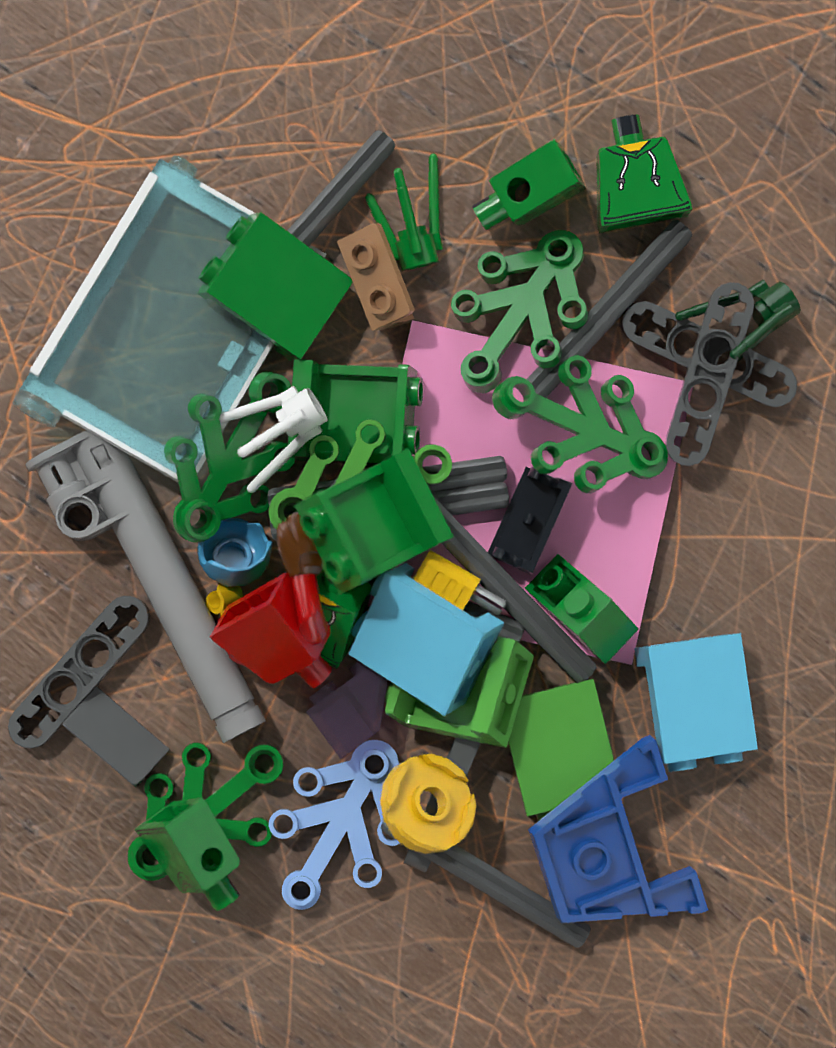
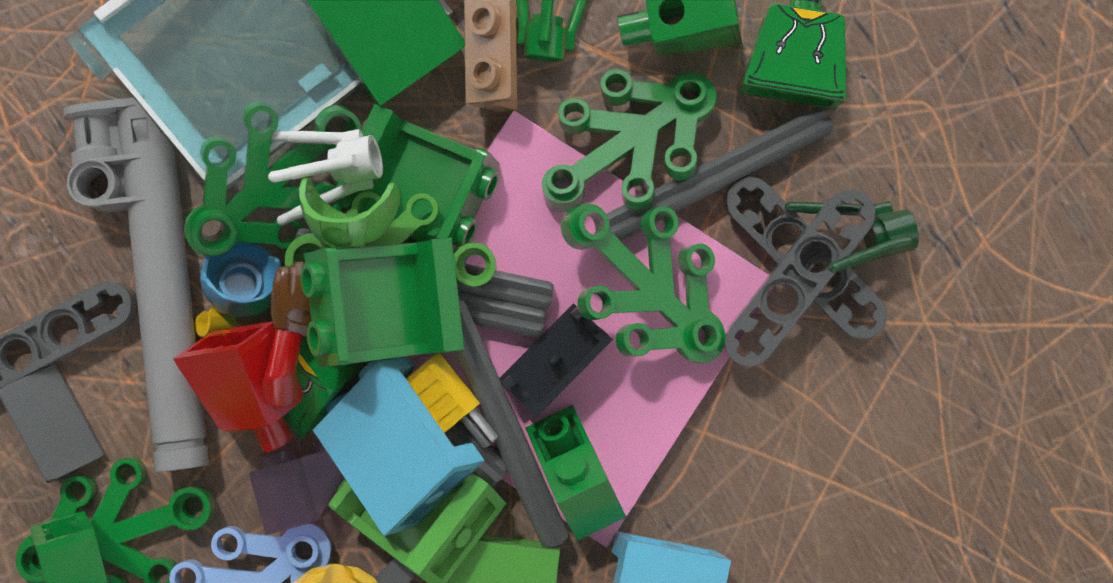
camera: 30 degrees right, 0 degrees up
none -> bright green helmet [299,178,400,249]

